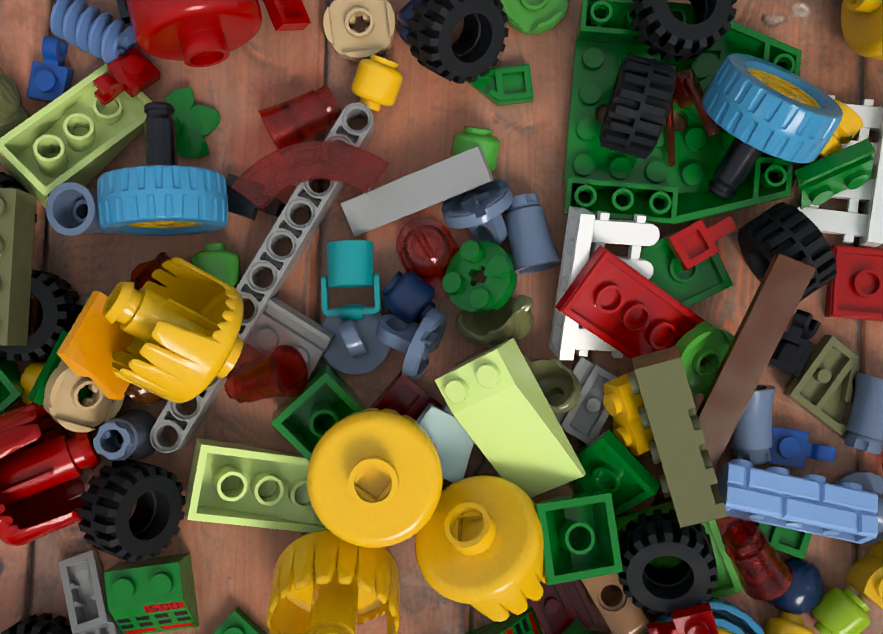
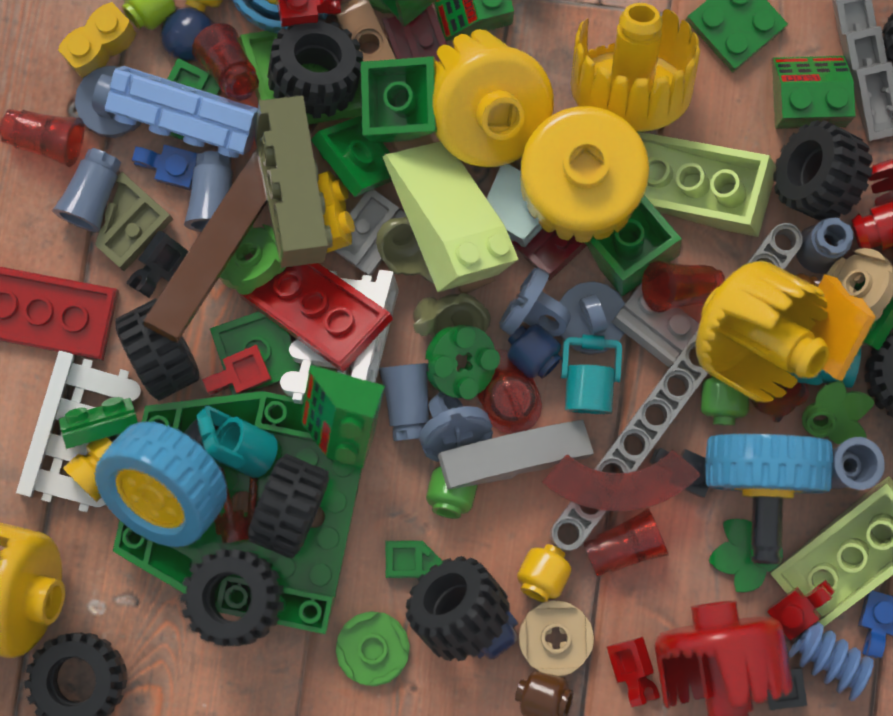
camera: 175 degrees left, 5 degrees down
none -> teal piece [197,406,278,478]
none -> green slope [300,365,385,468]
none -> bright green plate [802,381,875,444]

